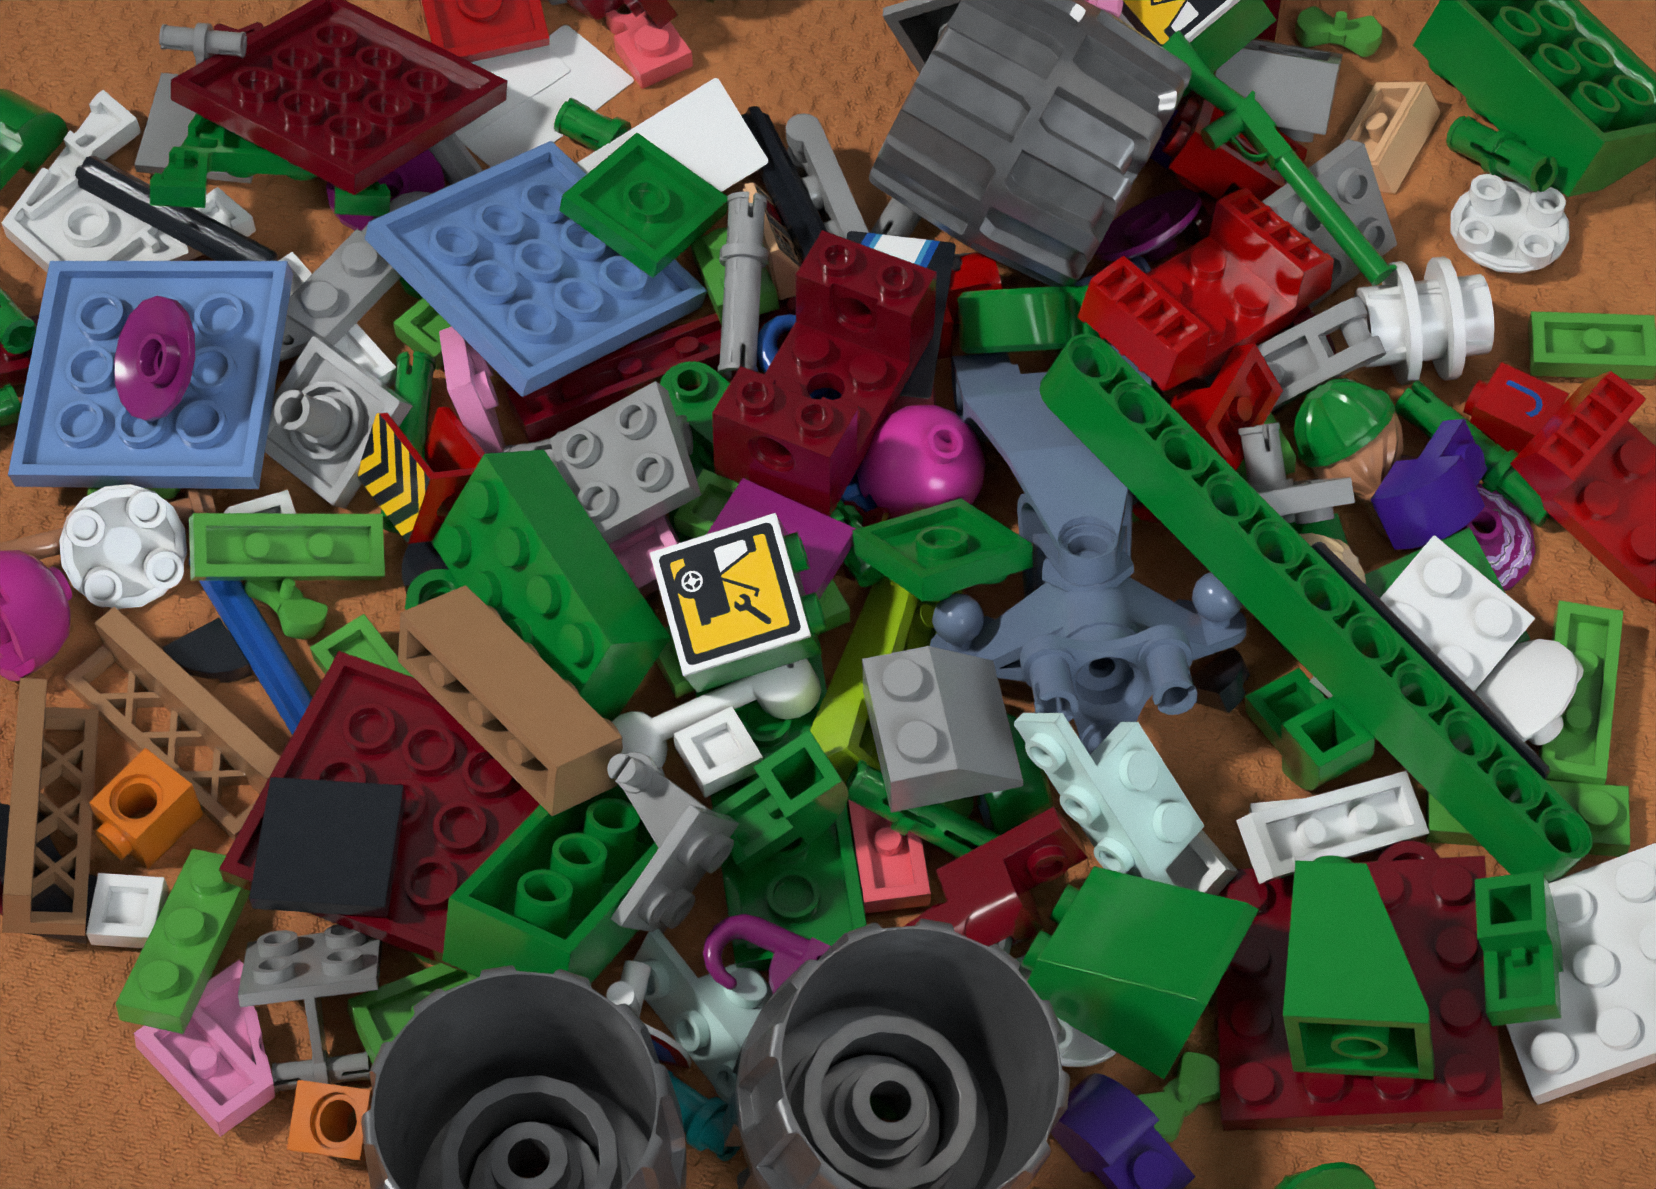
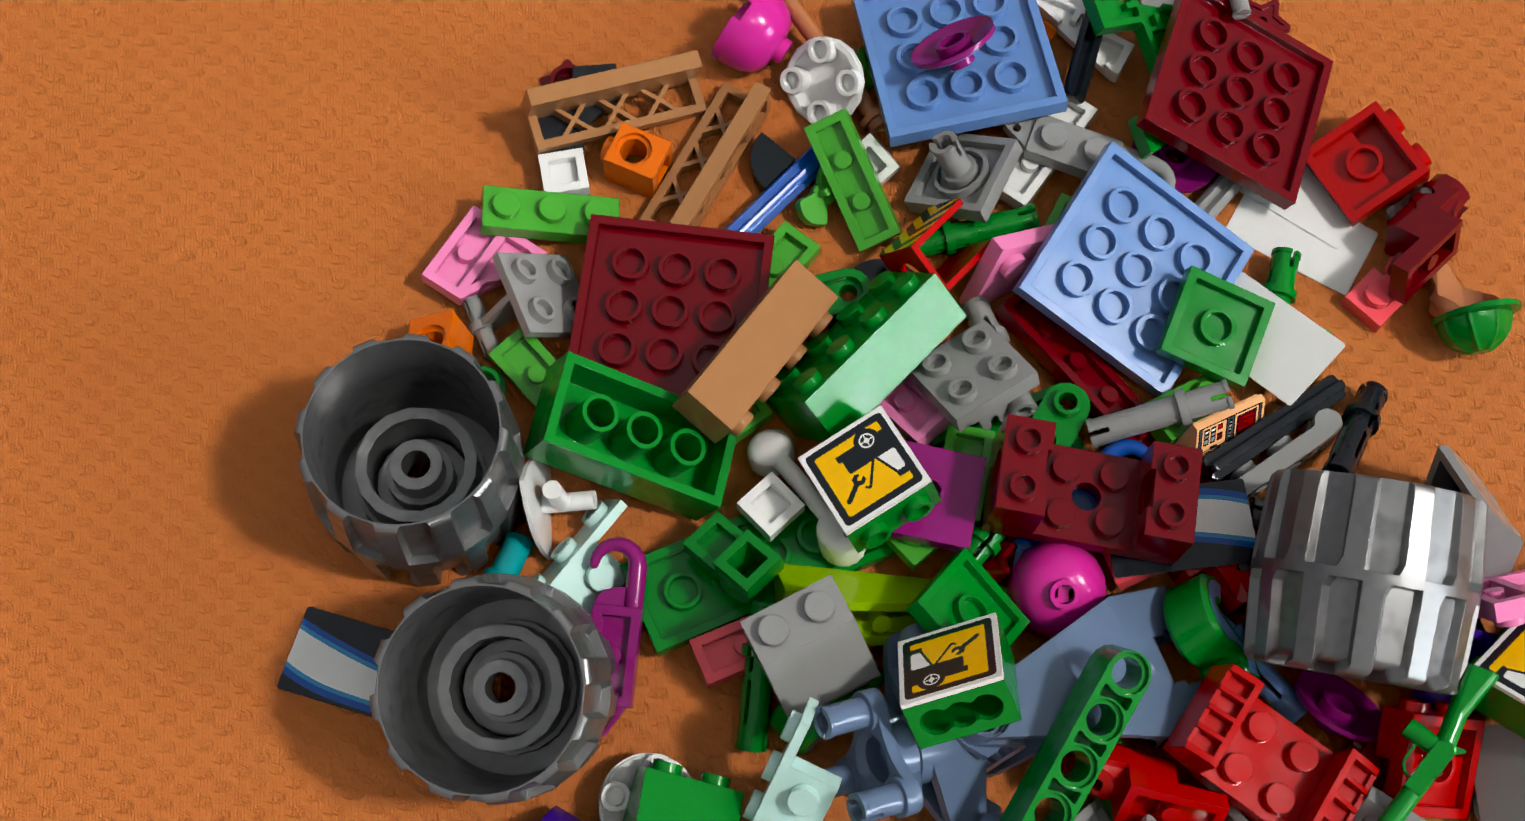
camera: 70 degrees right, 10 degrees up
black tile [249,777,406,917] -> none
light grey plate [607,752,739,933] -> none
dark red plate [904,807,1088,954] -> none
none -> piece [898,612,1022,749]
none -> black pin [1322,381,1388,474]

